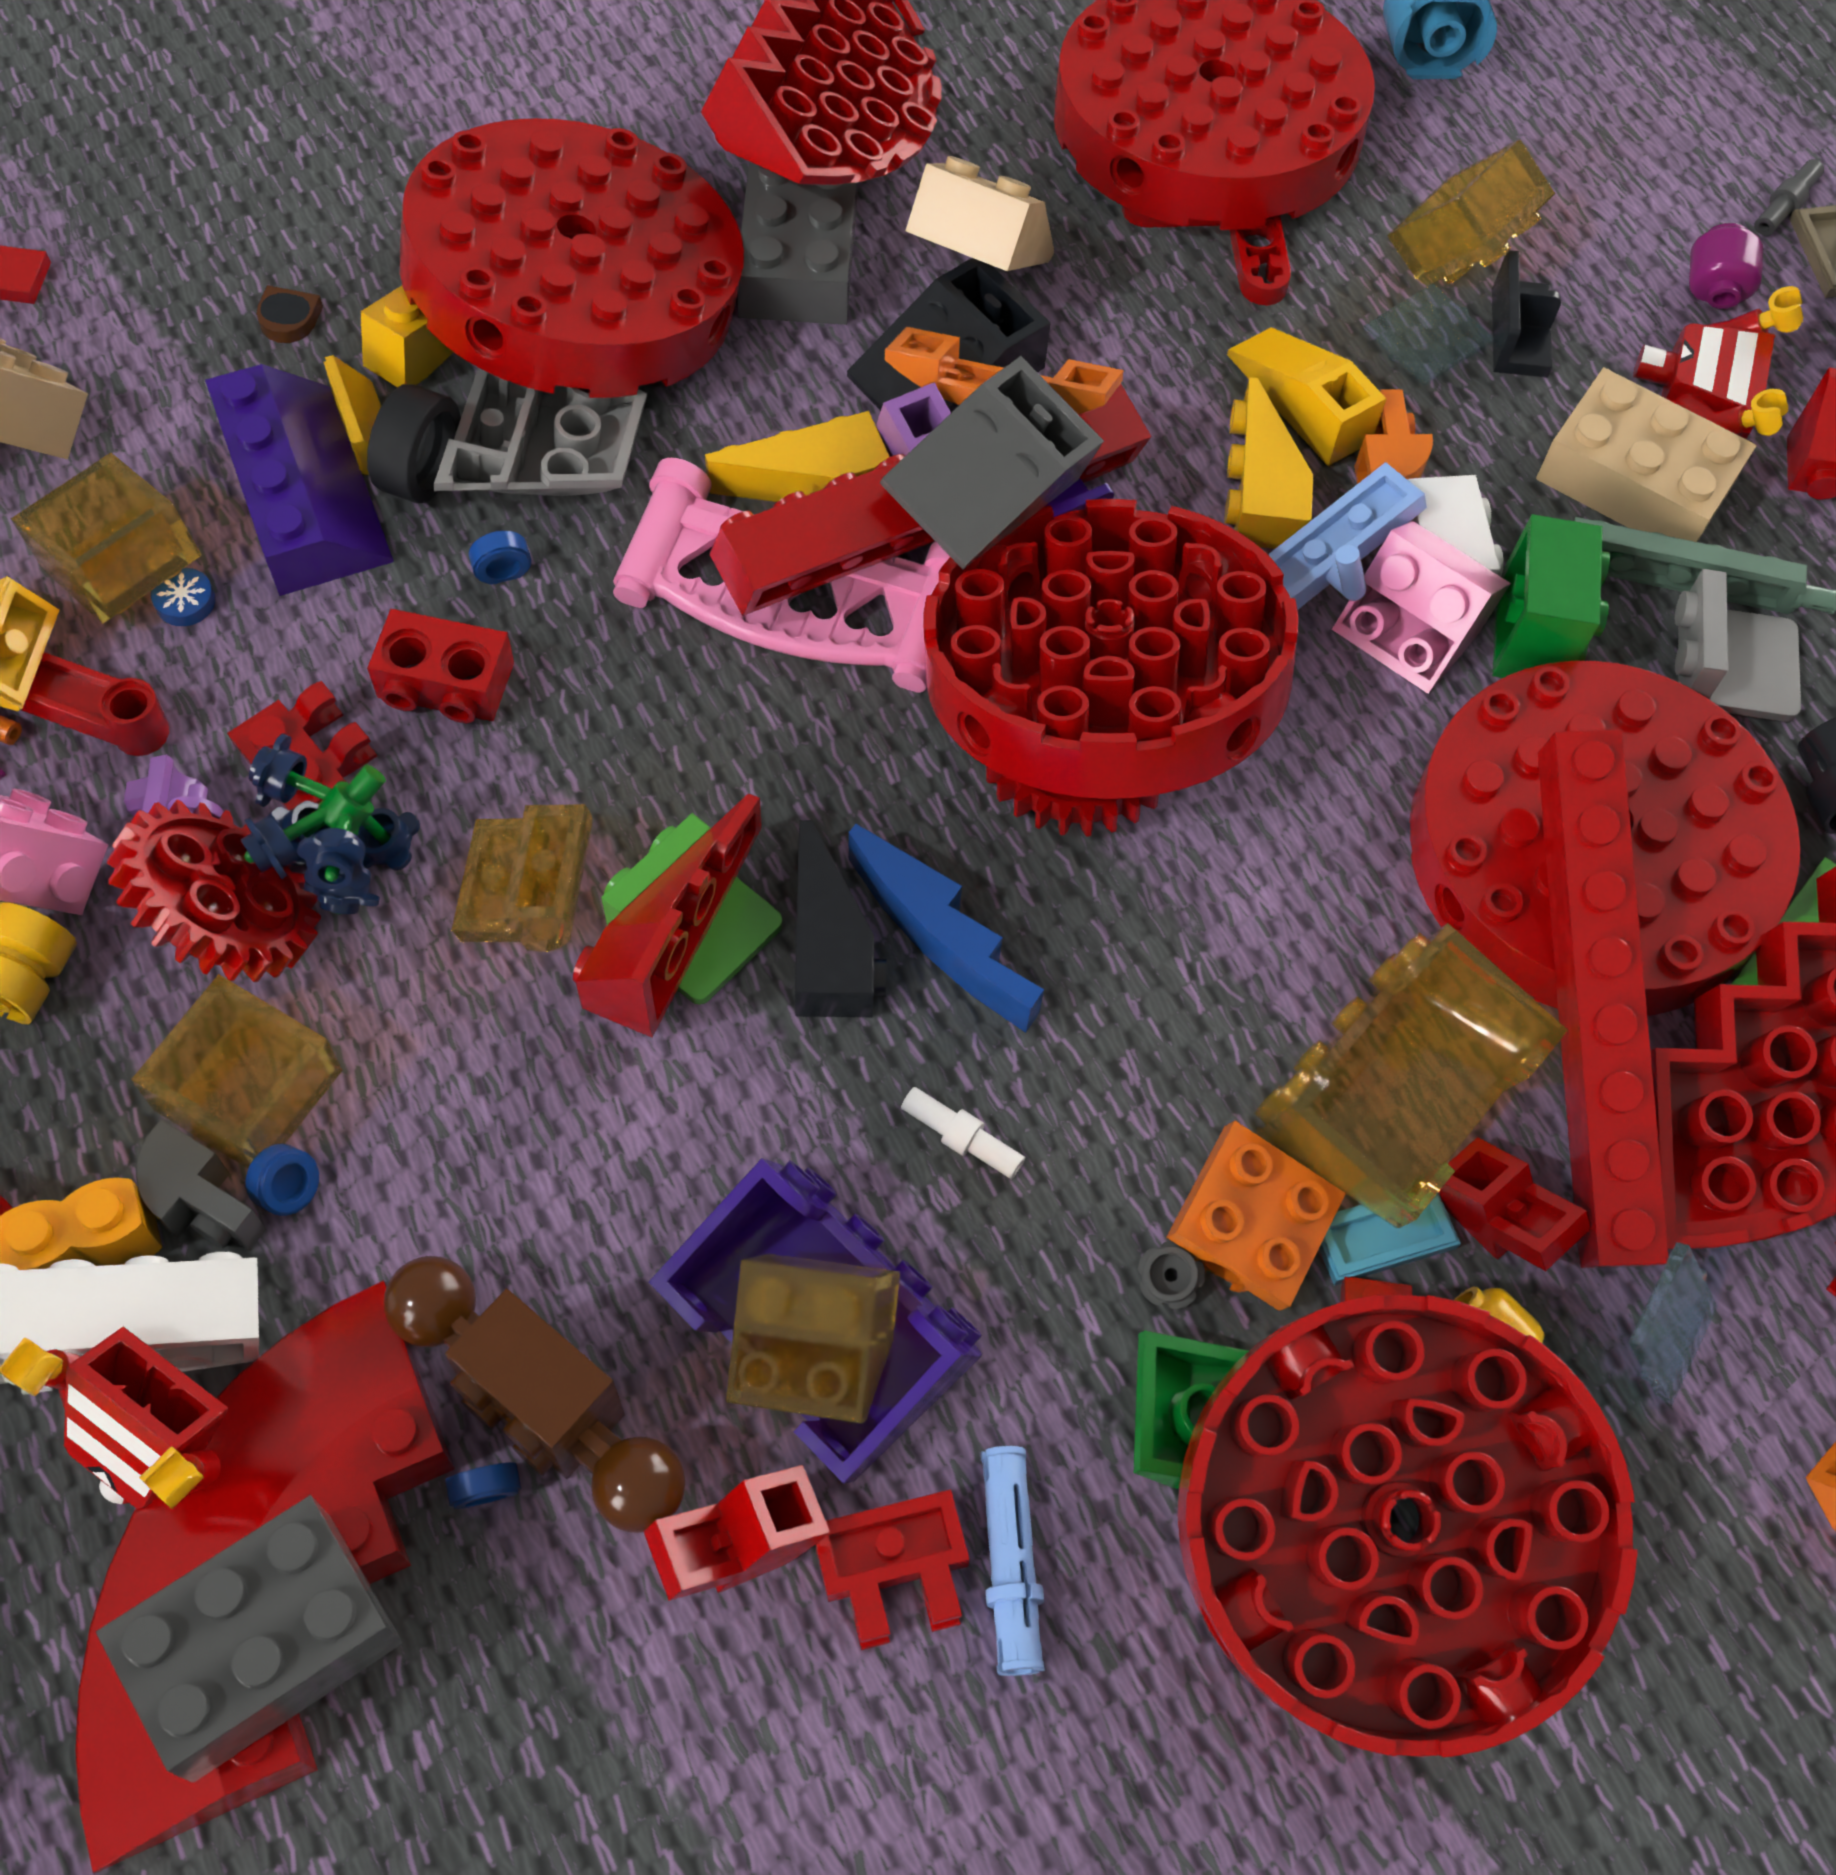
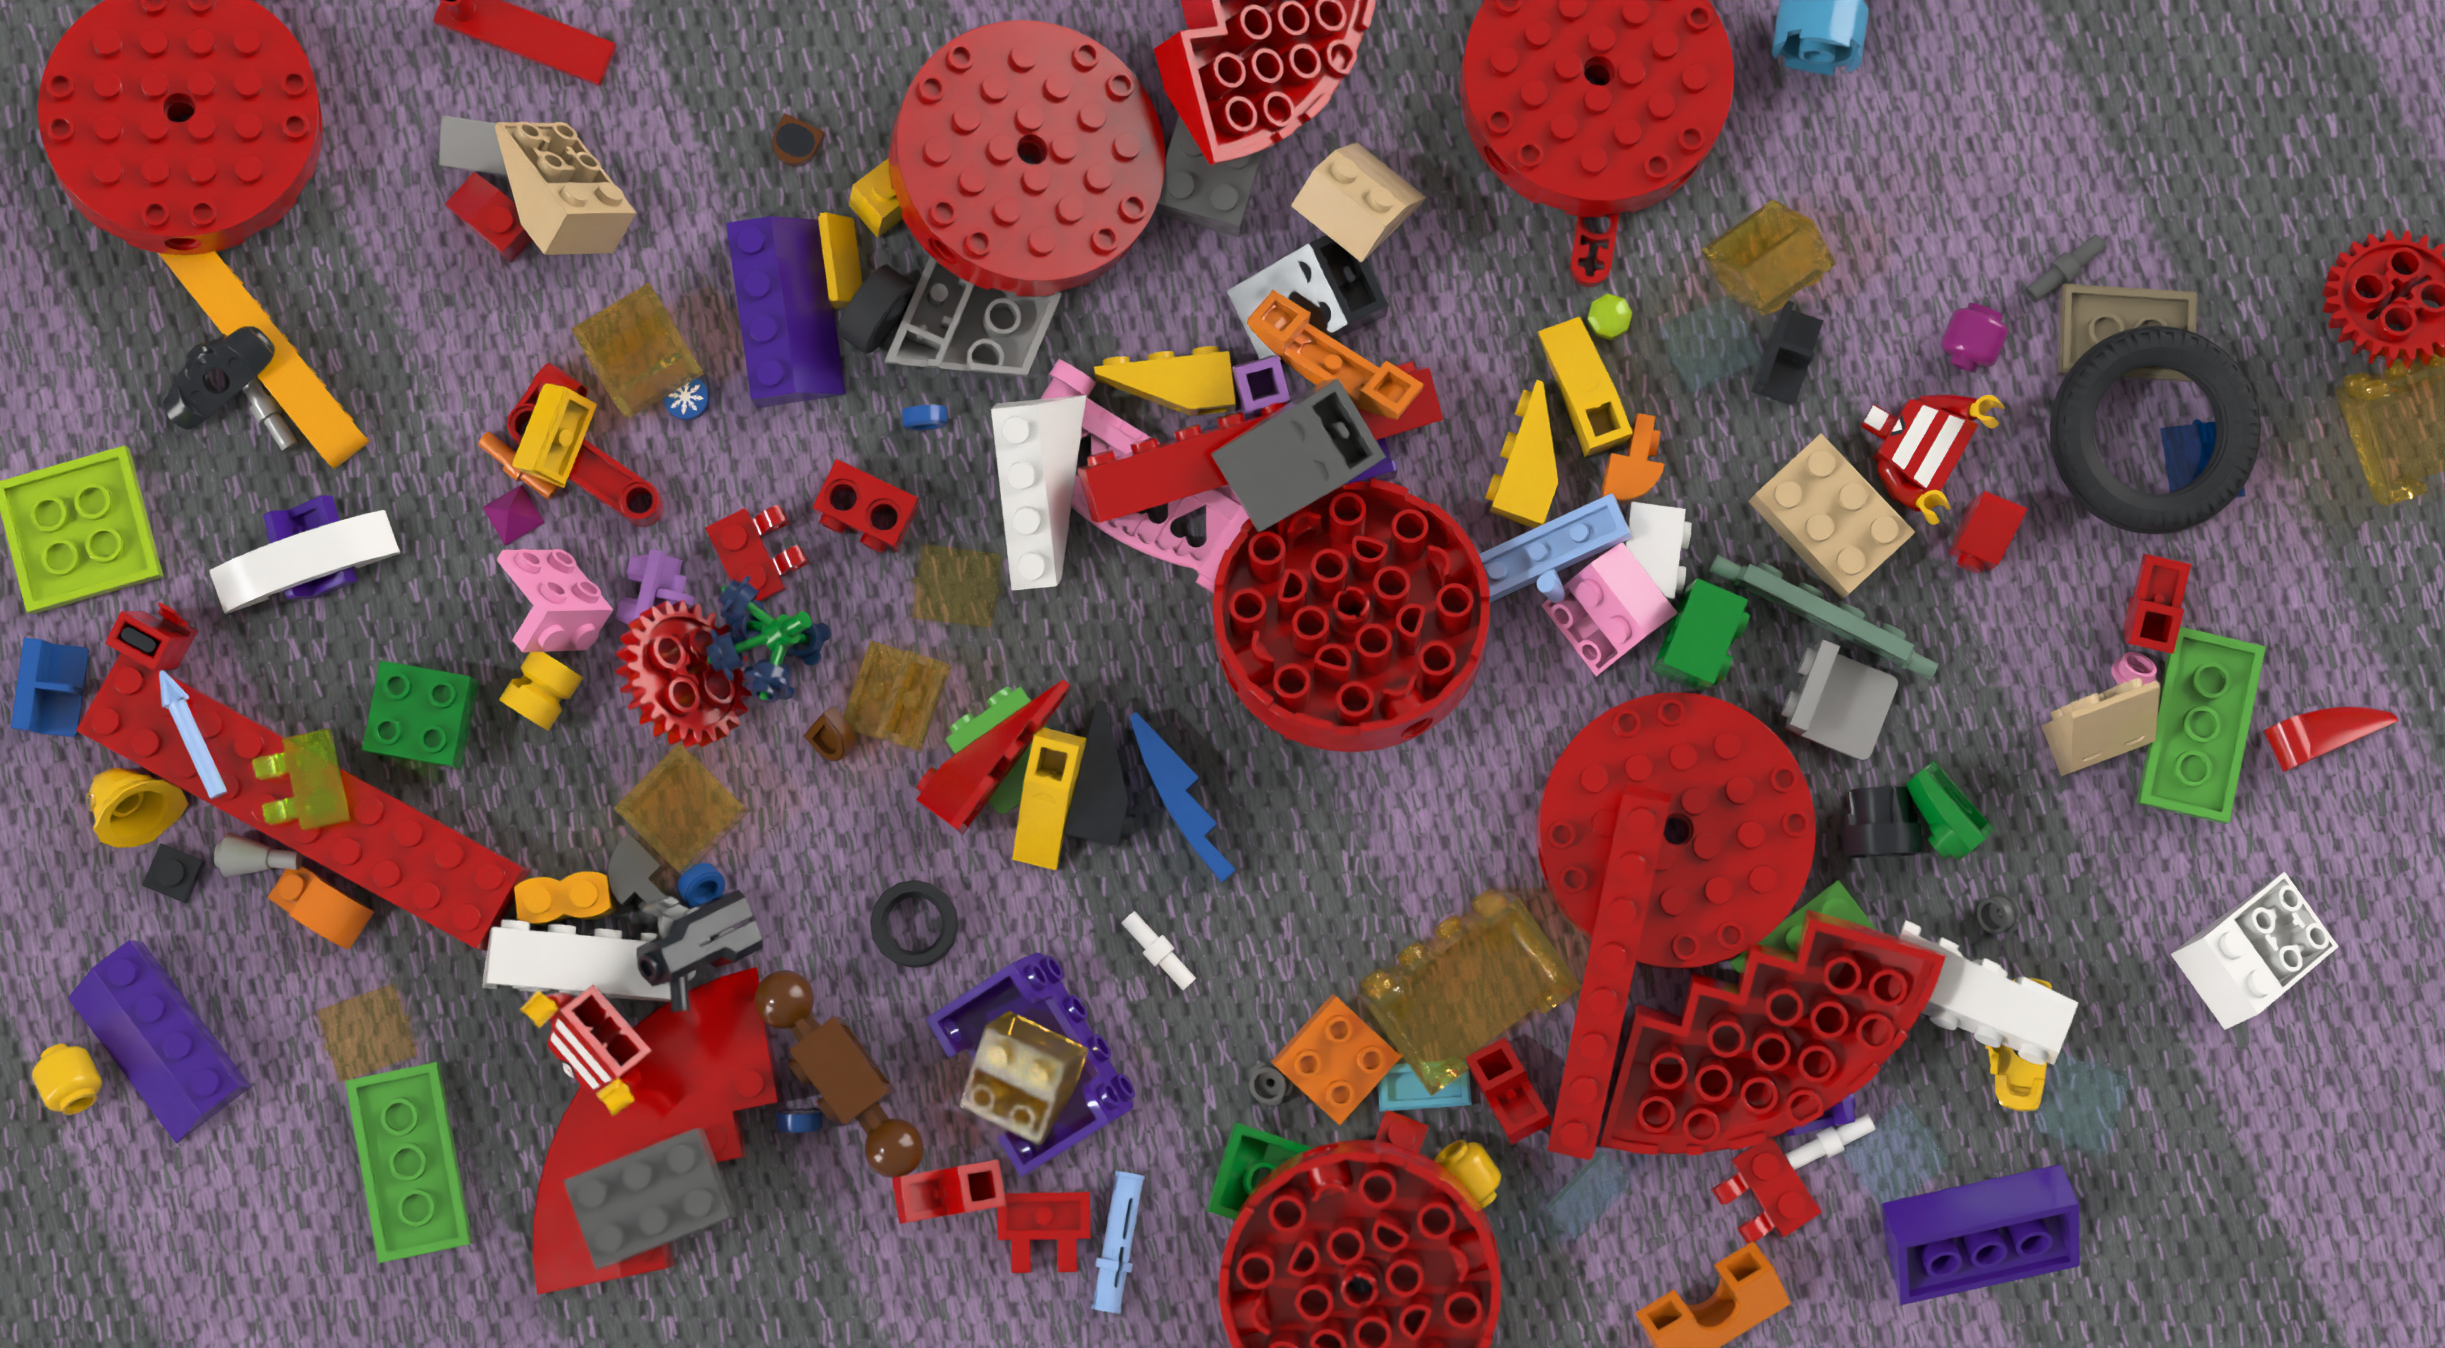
camera: 15 degrees right, 20 degrees up
none -> black piece [636,890,763,1012]
none -> reddish brown tile [803,706,856,761]
none -> black tyre [870,880,959,968]
none -> clear yellow piece [912,544,1001,628]
none -> white wedge [991,395,1087,590]
none -> yellow slope [1012,727,1087,871]
none -> lime tile [1587,294,1632,340]

